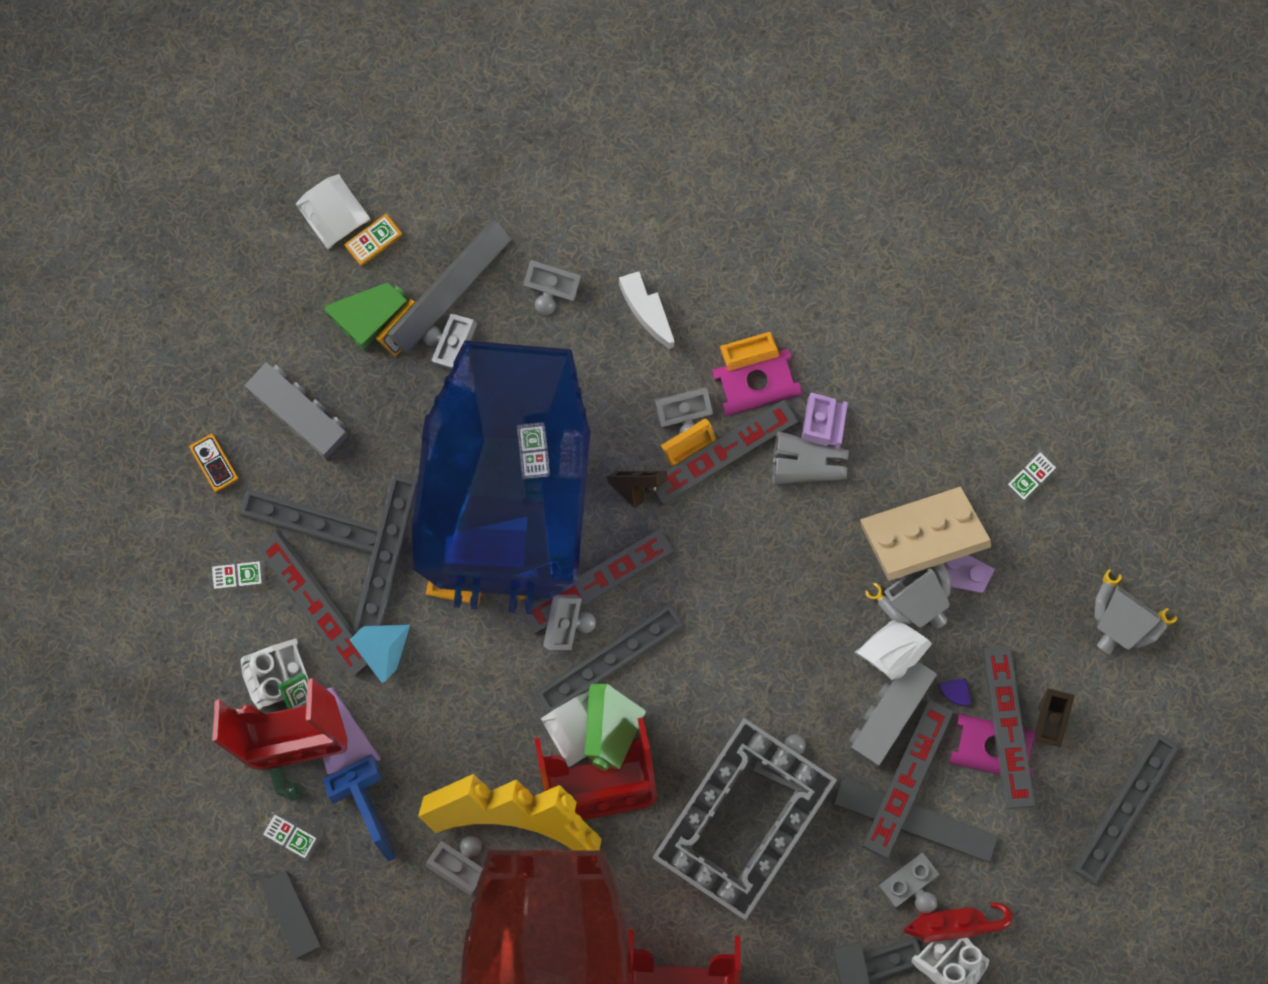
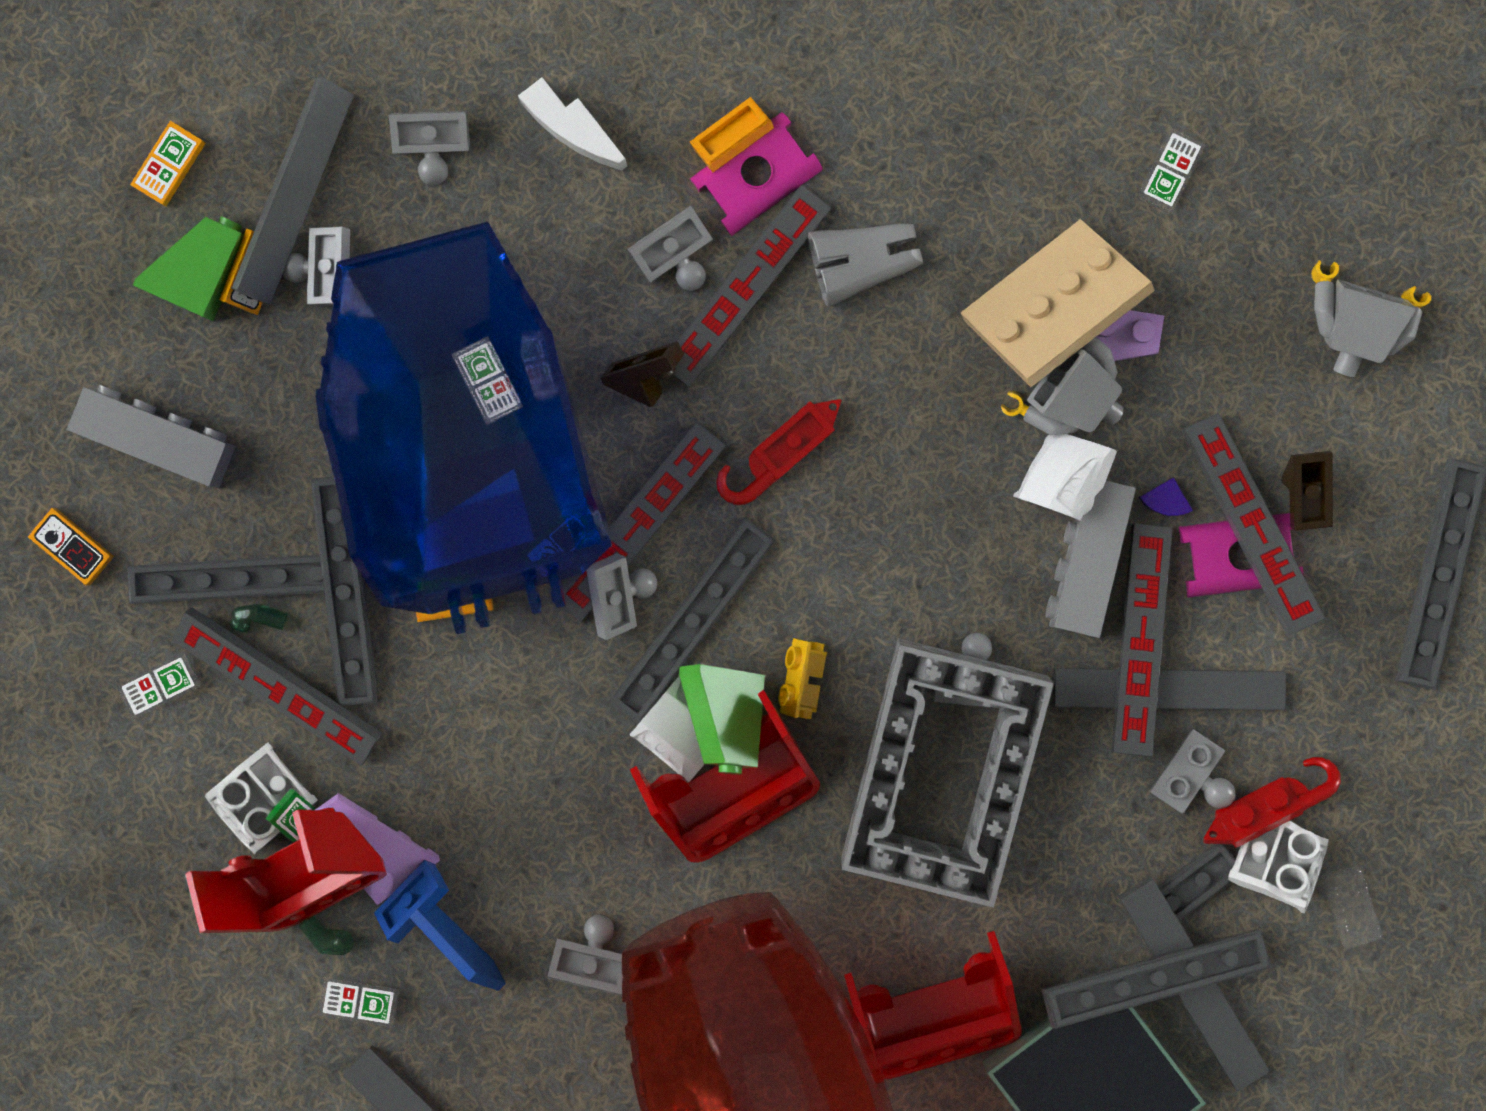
camera: 15 degrees left, 10 degrees up
white slope [296,174,371,250] -> none
medium azure slope [350,625,410,683] -> none
yellow arch [418,774,602,863] -> none
light orange tile [660,418,717,467] -> none
lavender plate [801,392,848,450] -> none
none -> clear green arm [229,604,288,633]
none -> red plate [716,399,842,505]
none -> yellow hinge [778,638,827,719]

